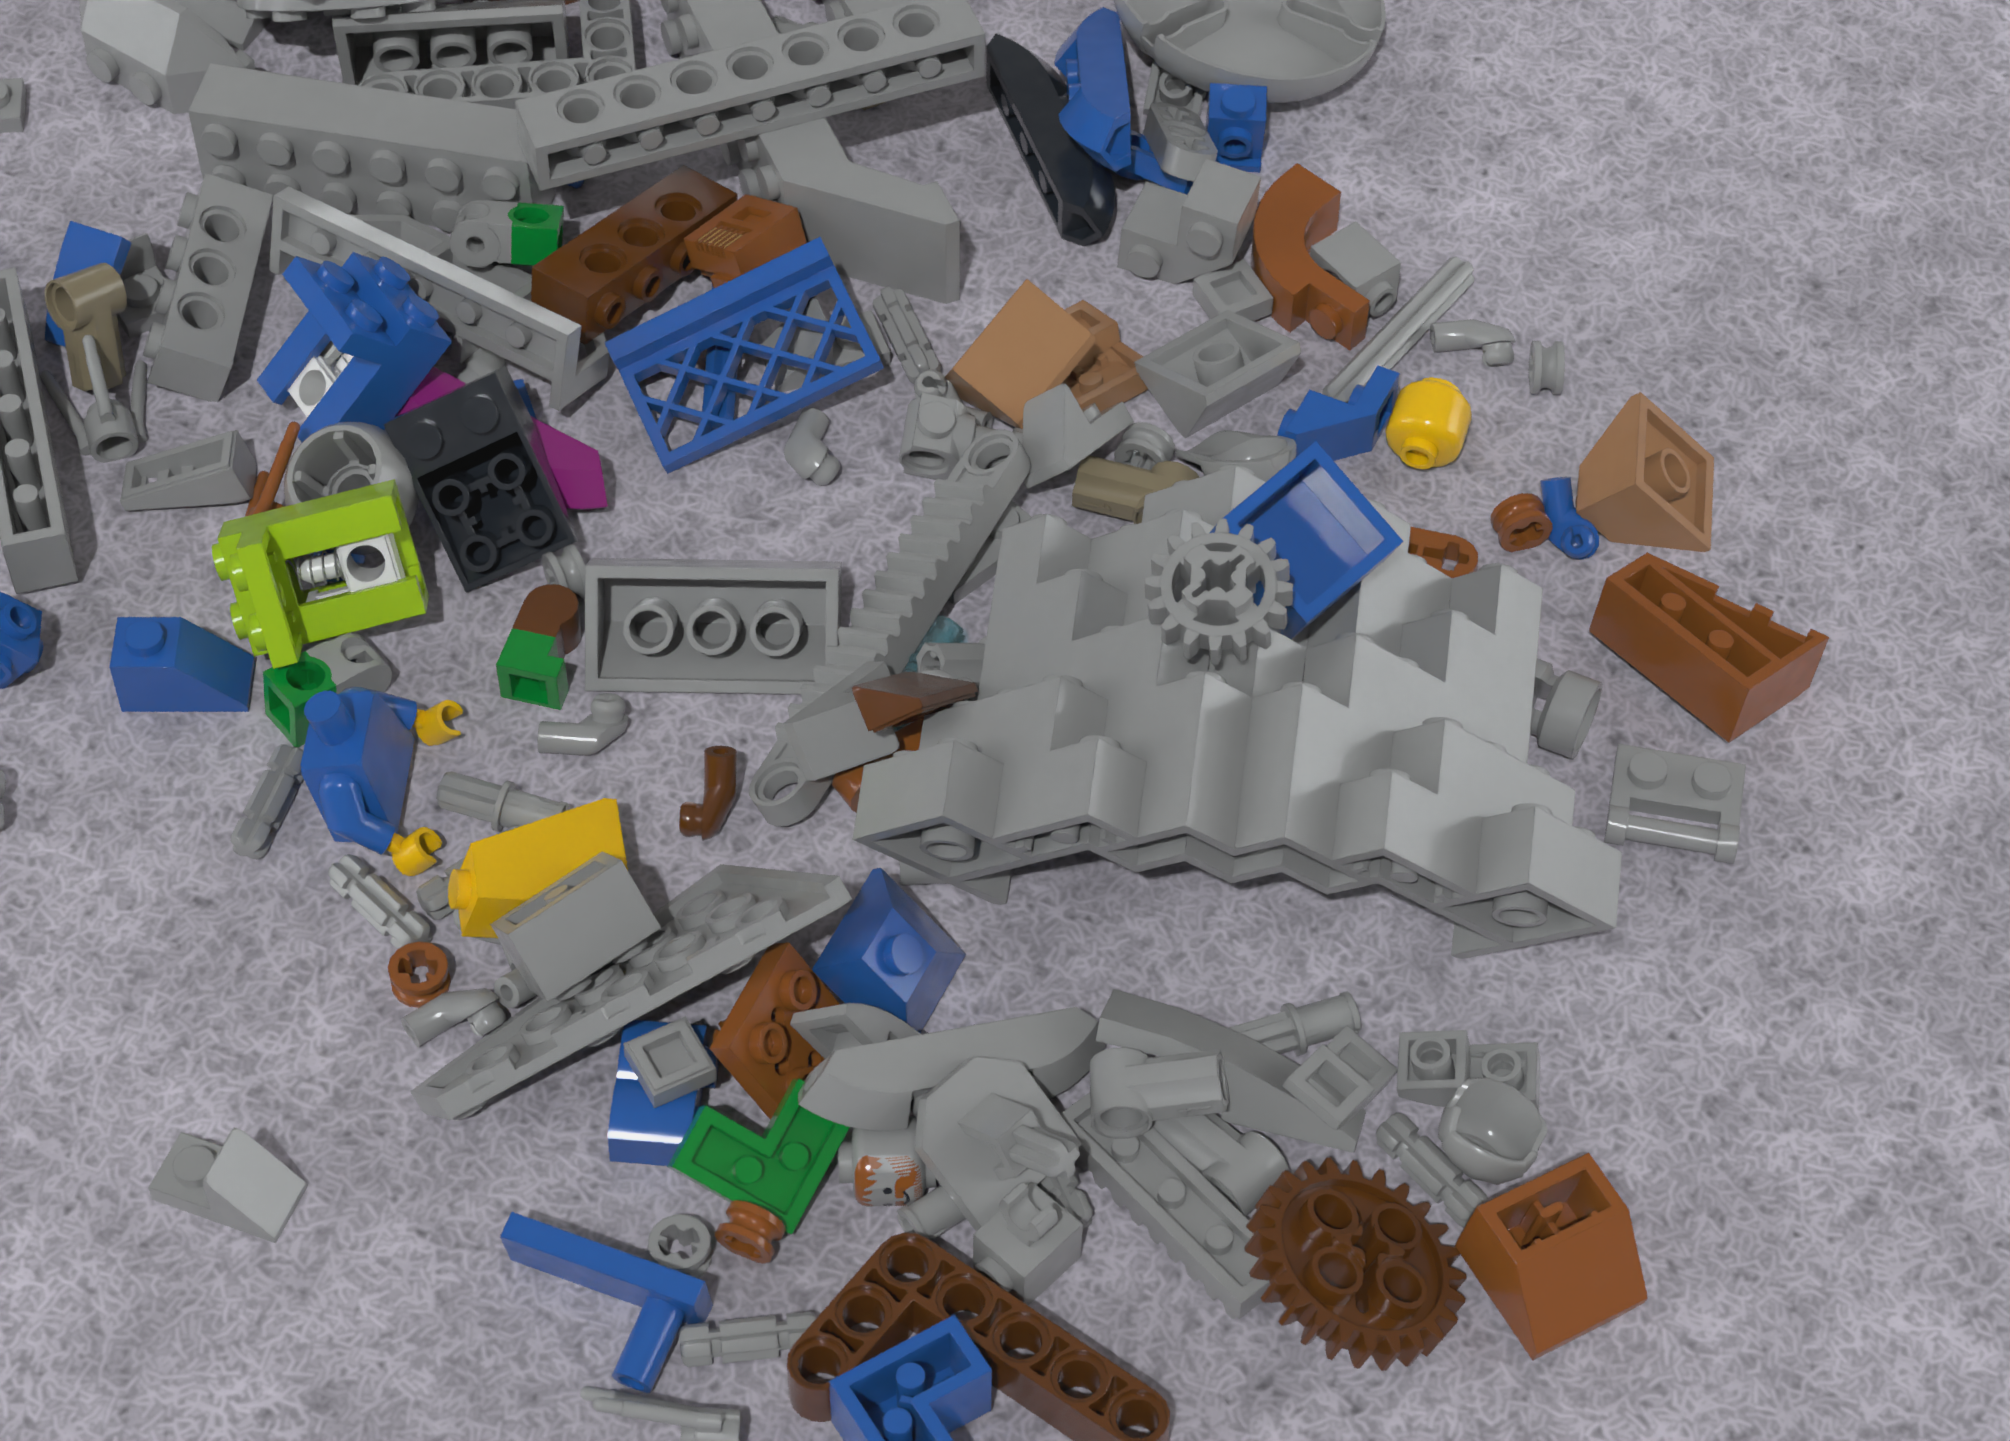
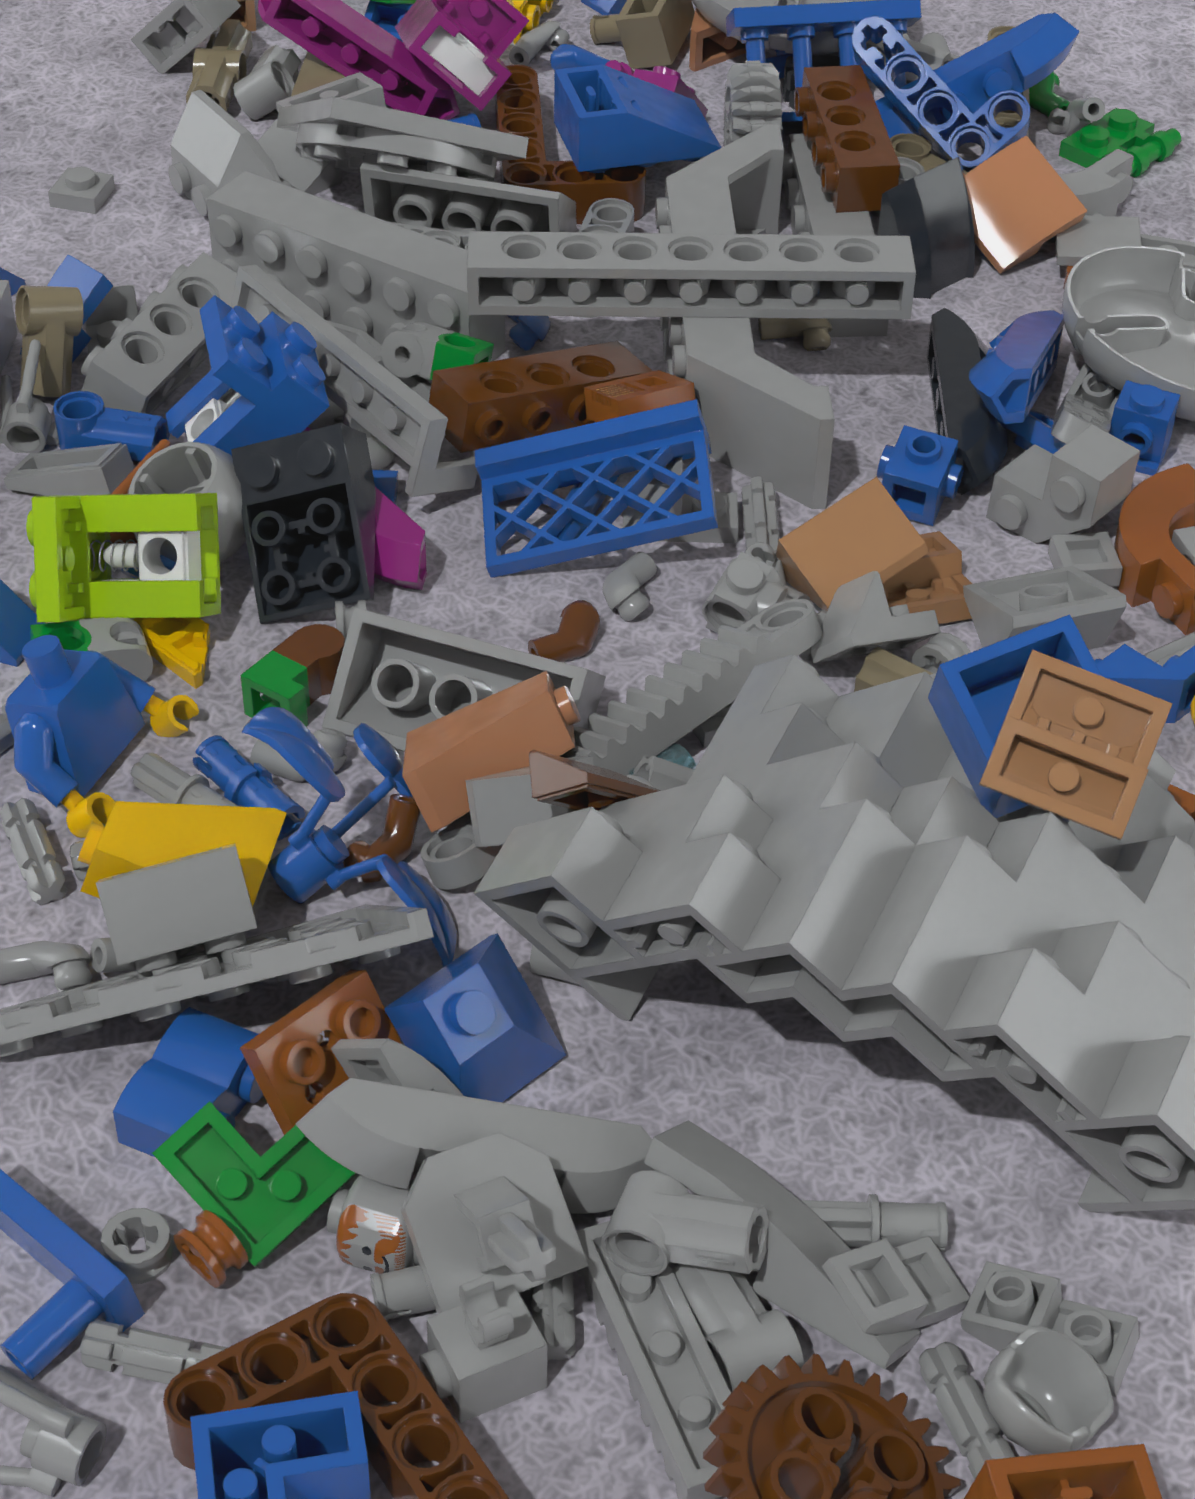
camera: 20 degrees right, 10 degrees down
dark orange bush [388,941,451,1008] -> none
light grey tile [623,1016,717,1108] -> none
light grey gear [1145,519,1293,665] -> none
none -> blue piece [53,391,170,462]
none -> yellow tile [132,618,210,689]
none -> blue pin [192,735,305,841]
none -> blue plant [242,707,457,968]
none -> nougat slope [402,671,581,833]
none -> reddish brown arm [528,600,600,662]
none -> blue brick [877,425,964,526]
none -> medium nougat slope [979,650,1173,840]

